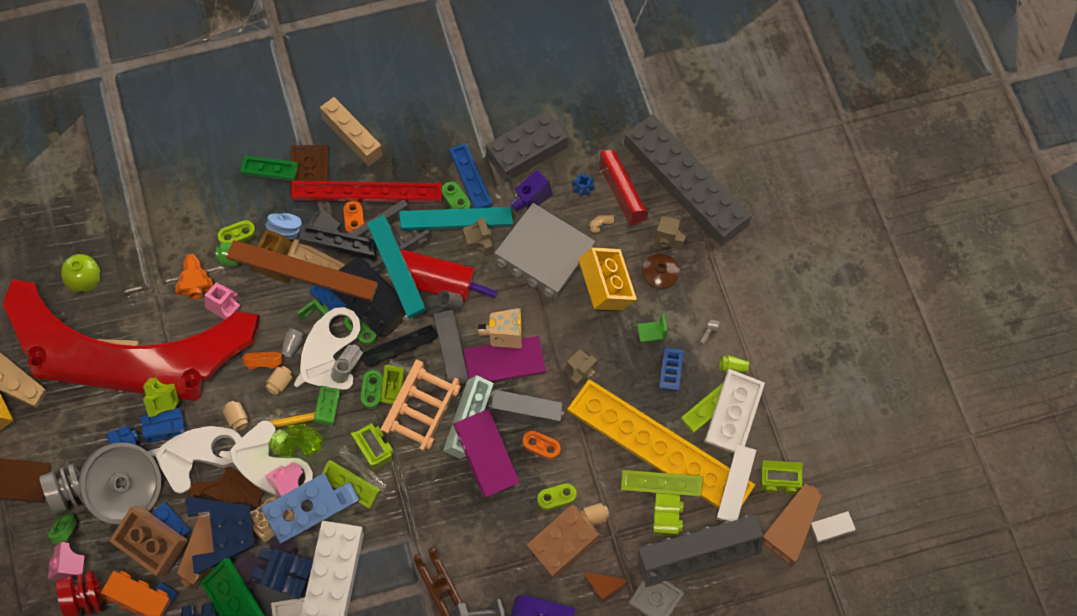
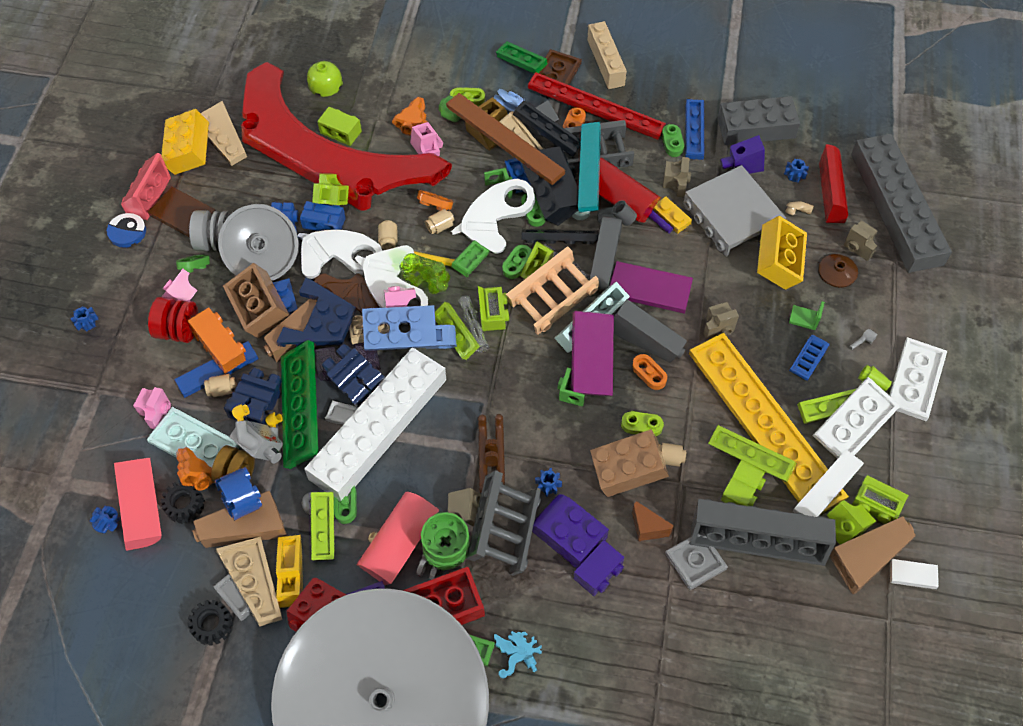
camera: 30 degrees right, 5 degrees down
light grey cone [281,328,304,359] -> none
light grey piece [331,345,363,383] -> none
teal tile [399,207,513,231] -> none
tan torso [478,308,522,349] -> none
none -> lime brick [317,107,362,146]
none -> blue gear [535,468,562,497]
none -> bright green bracket [557,367,585,407]
none -> yellow plate [653,197,692,234]
none -> lime brick [827,500,876,545]
none -> white tile [889,337,947,421]

